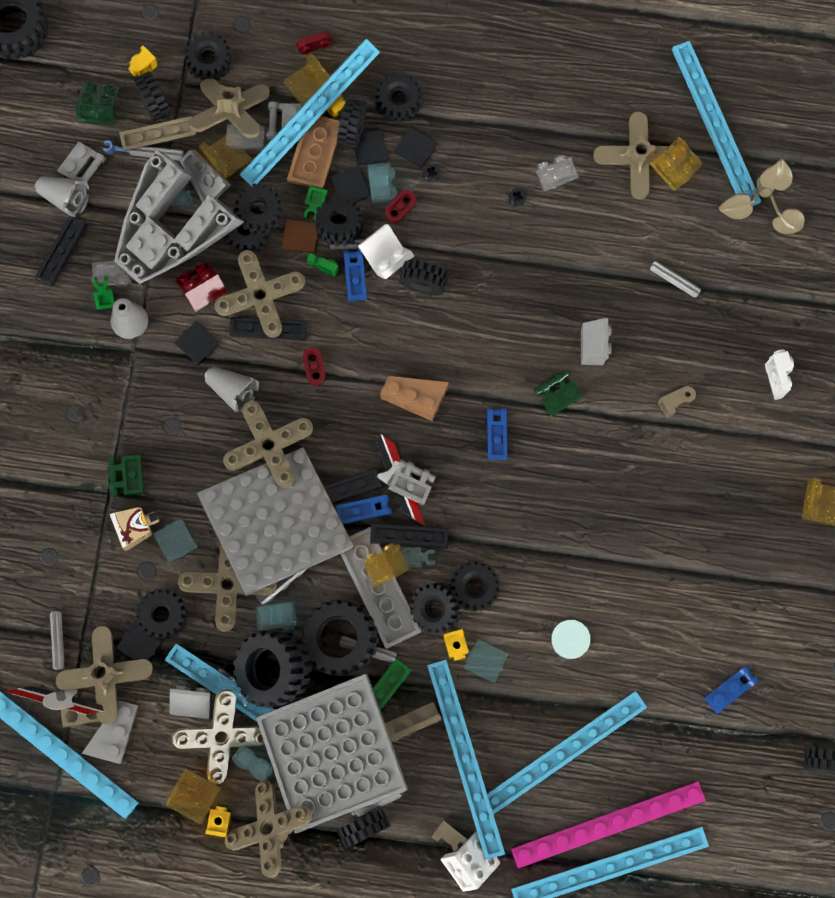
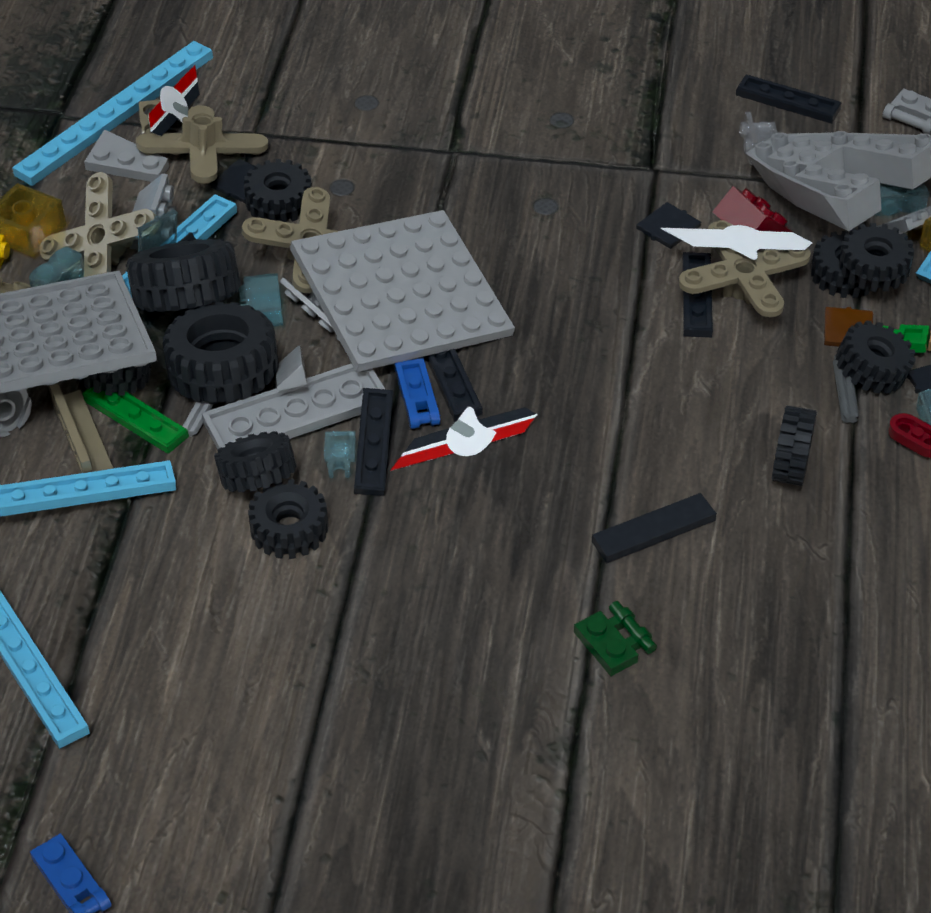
camera: 95 degrees right, 30 degrees down
light grey cone [35,176,89,217] -> none
light grey axle [50,611,65,670] -> none
green plate [93,276,116,310] -> none
dark green plate [107,455,144,497] -> none
torso [109,507,160,551] -> none
light grey cone [110,299,149,339] -> none
clear light blue piece [153,518,197,563] -> none
light grey cone [205,366,259,413] -> none
dark tan piece [223,401,313,488] -> none
dark red plate [303,348,326,386] -> none
green plate [306,253,339,278] -> none
blue plate [343,249,367,301] -> none
white bracket [358,224,414,279] -> none
clear yellow bracket [364,543,410,588] -> none
medium nougat wedge [380,376,449,421] -> none
light grey plate [388,460,436,505] -> none
yellow brick [443,629,469,661] -> none
clear light blue piece [463,639,508,683] -> none
blue plate [487,407,507,460] -> none
light aqua tile [551,620,590,659] -> none
light grey slope [581,318,611,365] -> none
light grey axle [650,261,701,298] -> none
dark tan leg [658,386,696,419] -> none
none -> light grey slope [276,346,307,391]
none -> black tile [592,493,717,563]
none -> white sticker [661,225,812,260]

